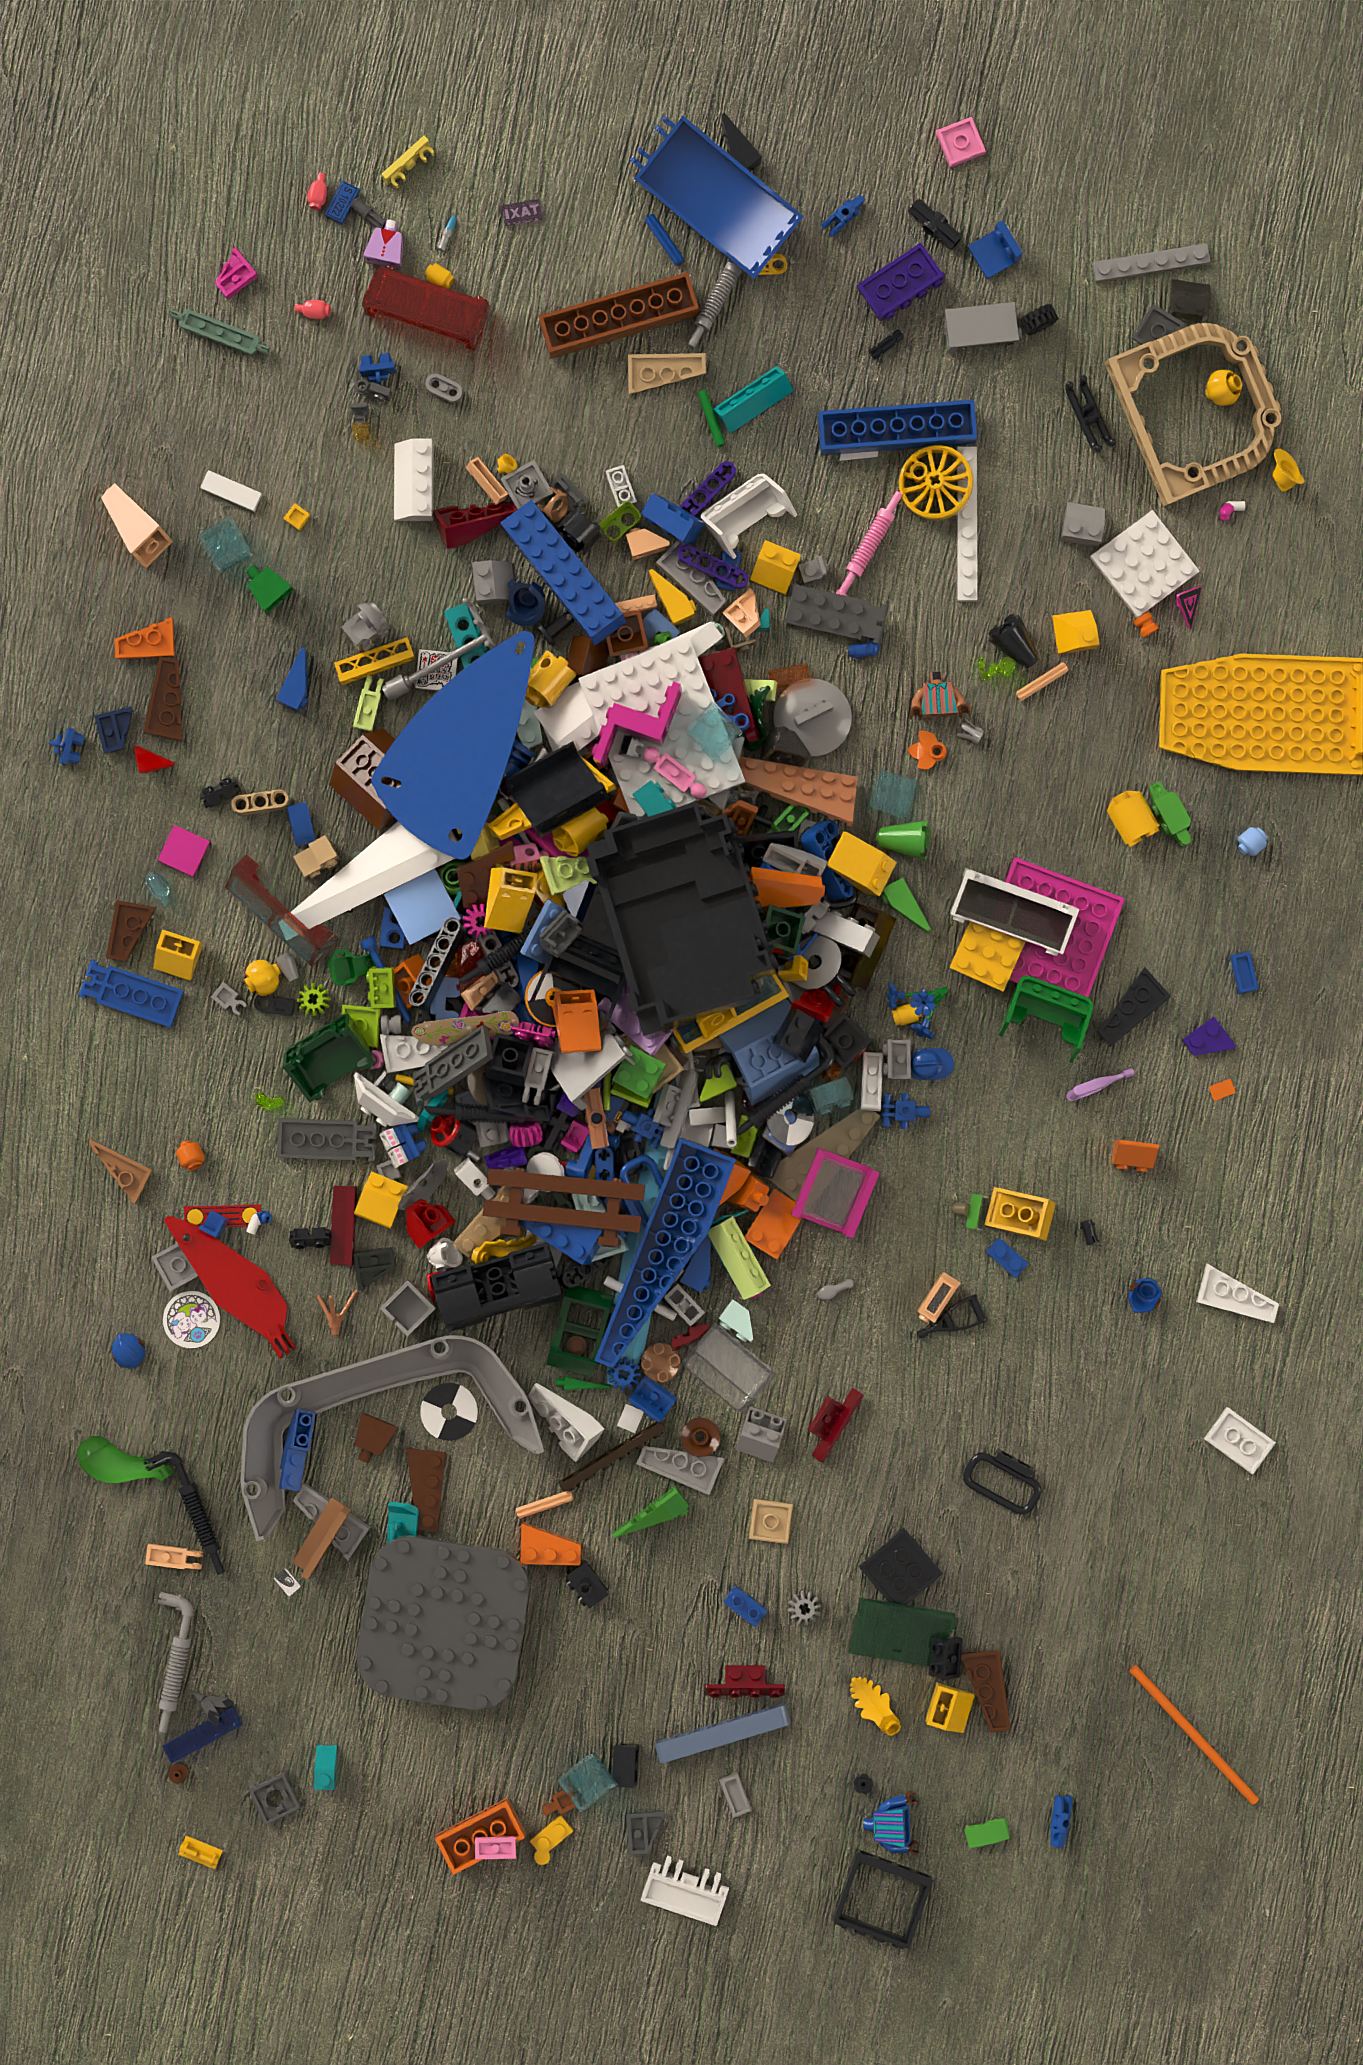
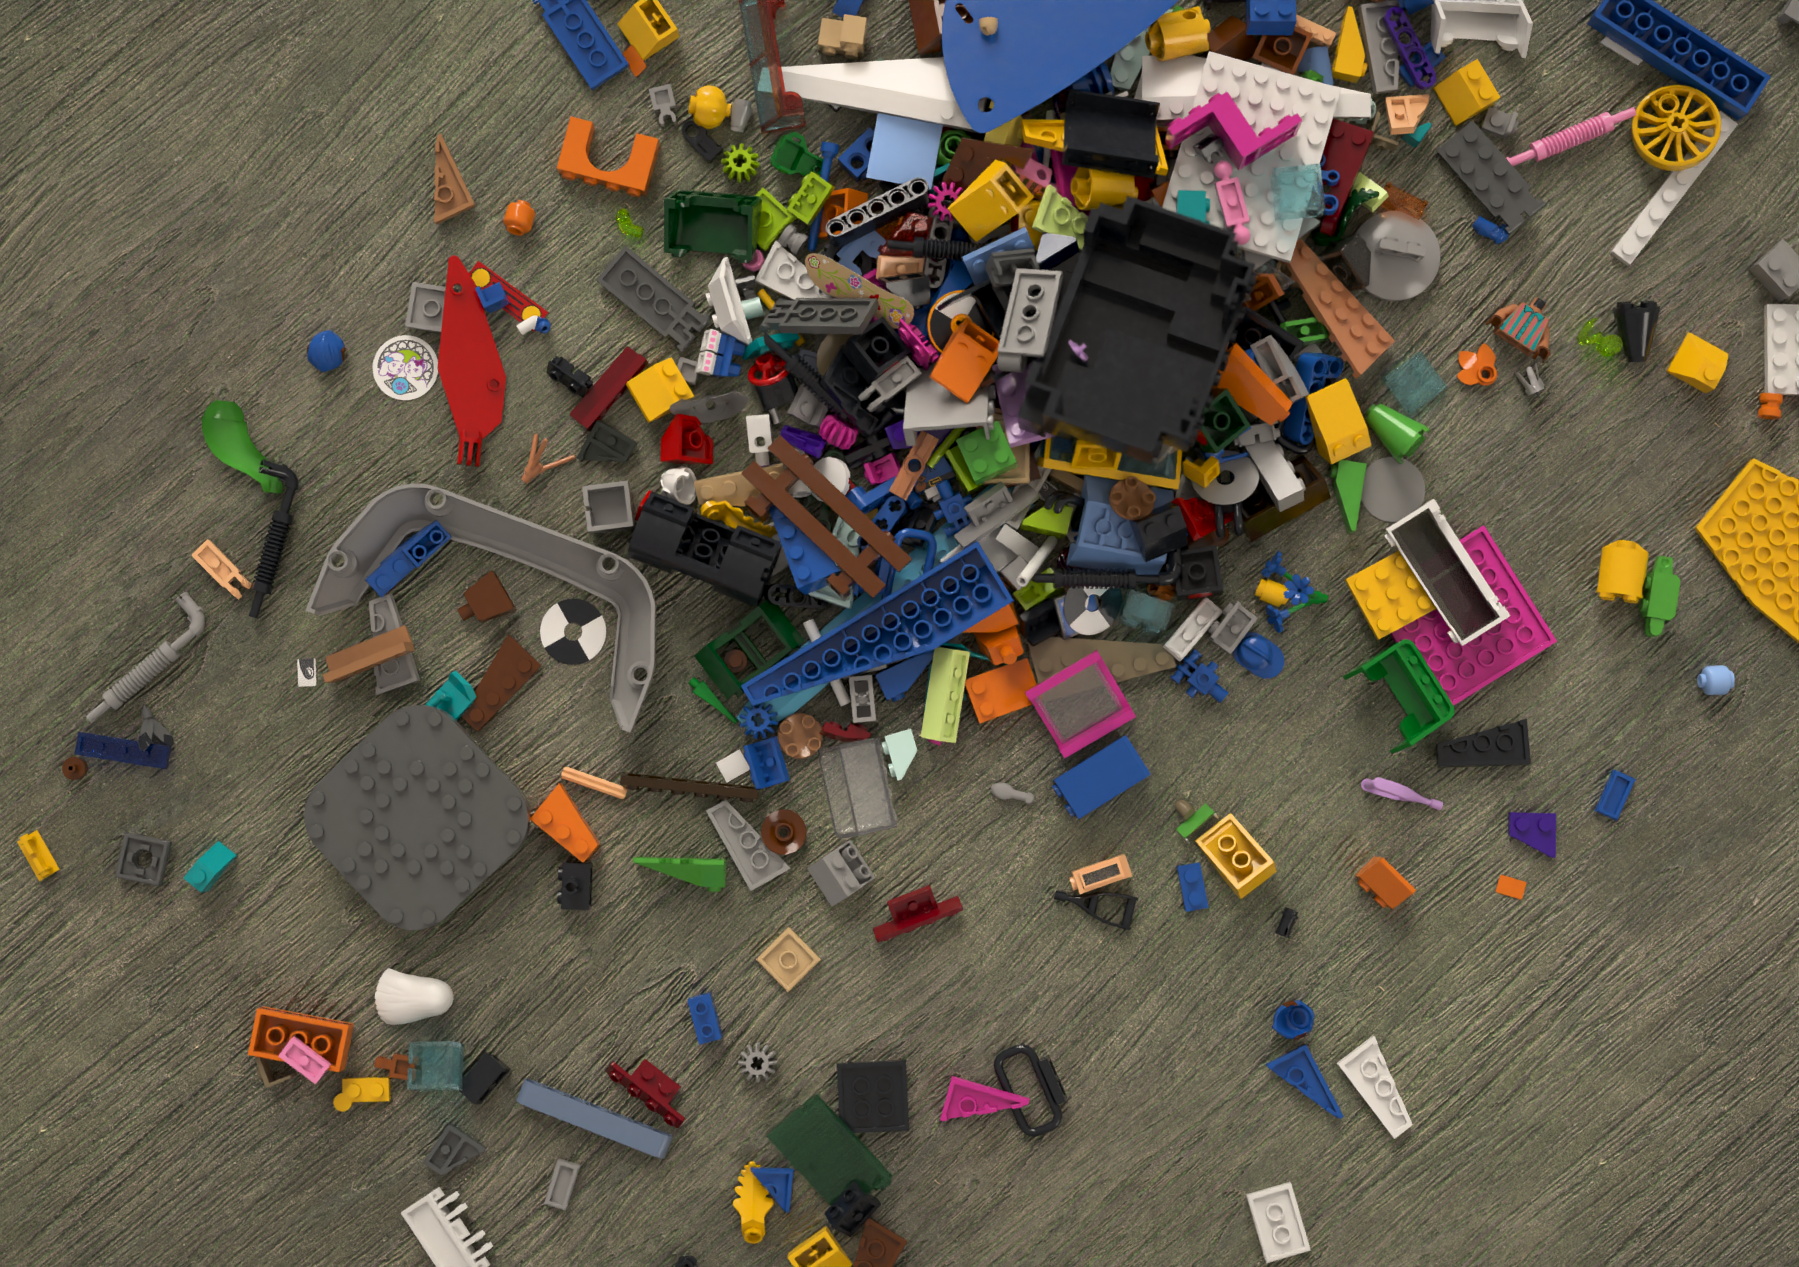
camera: 35 degrees right, 0 degrees up
white wedge [528,1383,604,1462] -> none
light nougat axle [1016,662,1068,701] -> none
none -> dark tan bracket [255,1057,297,1088]
none -> white hair [375,968,454,1025]
none -> orange arch [557,116,660,197]
none -> orange sticker [623,45,647,77]
none -> blue tile [750,1167,794,1213]
none -> dark pink wing [940,1076,1030,1121]
none -> tan hinge [979,17,998,36]
none -> light grey hinge [997,268,1063,373]
none -> blue slope [1052,735,1151,819]
none -> lavender plant [1068,340,1088,362]
none -> medium nougat dish [1109,476,1156,520]
none -> blue wing [1266,1043,1344,1119]
none -> light grey sticker [1361,457,1425,522]

